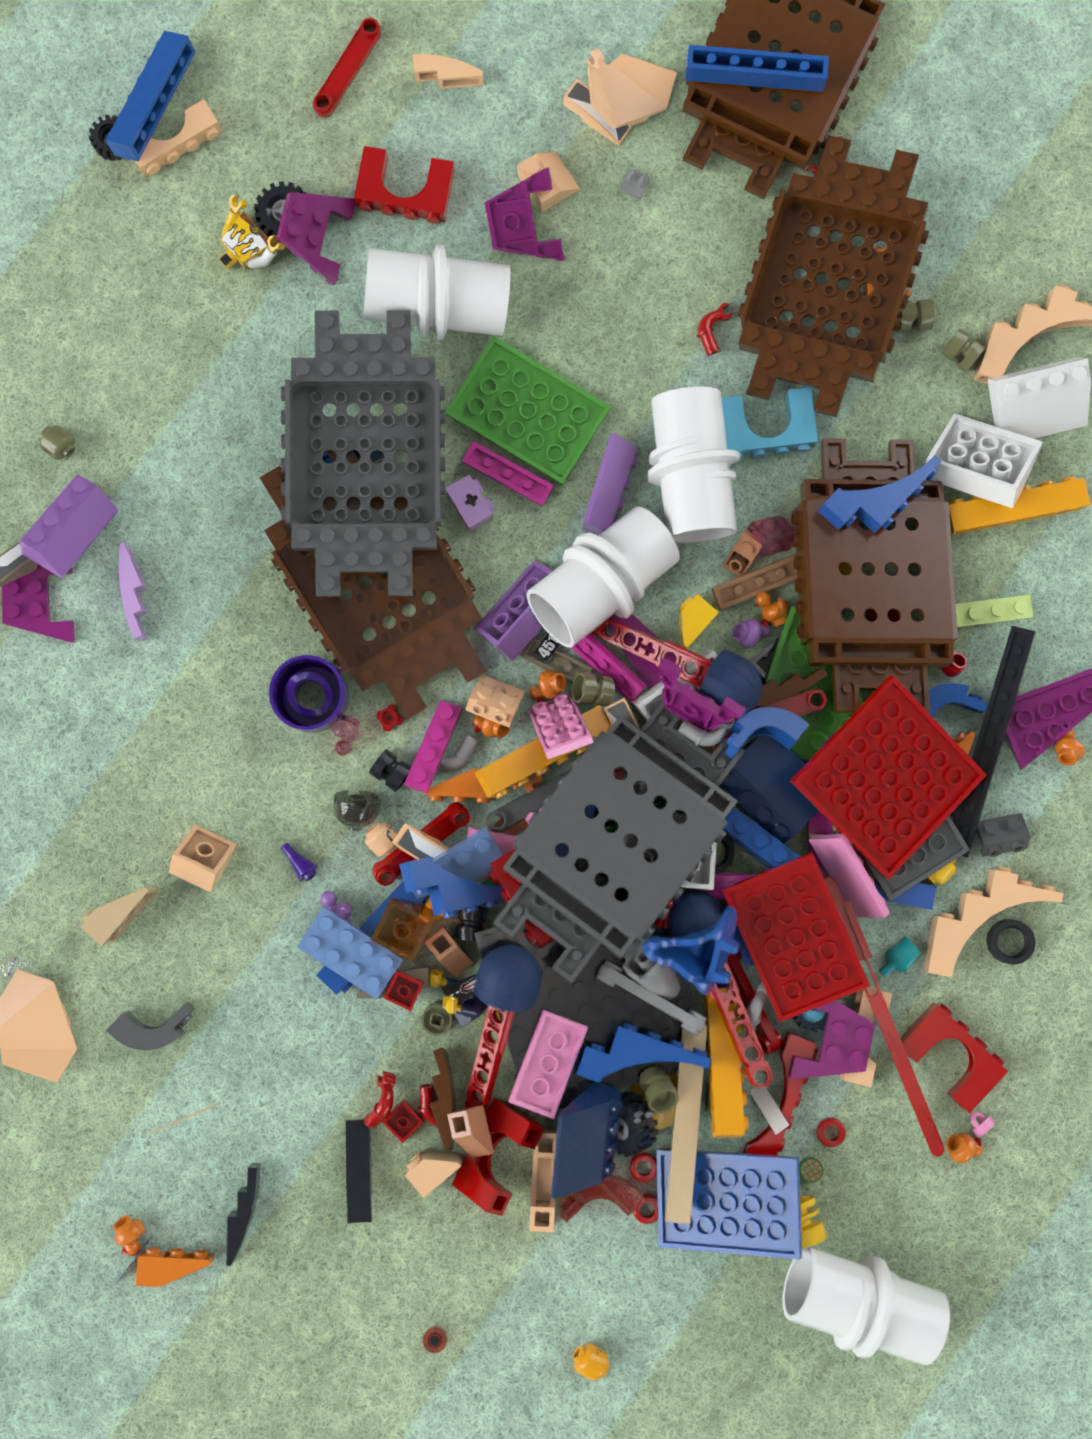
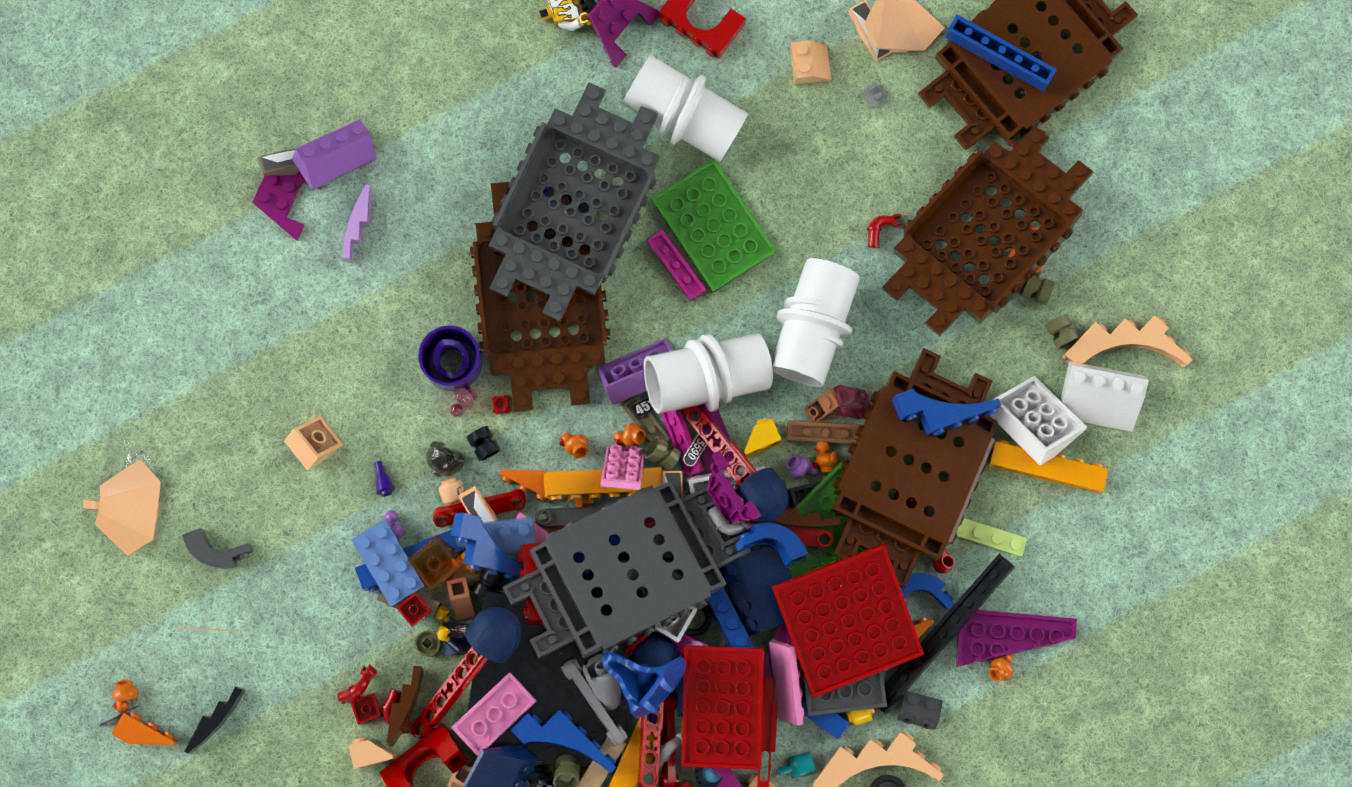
camera: 25 degrees right, 5 degrees down
olive head [39,425,75,460] -> none
tan slope [80,886,160,946] -> none
black slope [346,1120,373,1223] -> none
dark pink plate [404,700,463,794] -> none
light grey piece [439,735,479,770] -> none
lavender brick [446,474,495,532] -> none
nougat slope [447,1105,494,1158] -> none
light nougat plate [466,674,525,727] -> none
magenta wing [485,167,564,261] -> none
medium lavender slope [582,433,639,535] -> none
medium azure arch [722,387,818,459] -> none
none -> sticker [683,433,707,466]

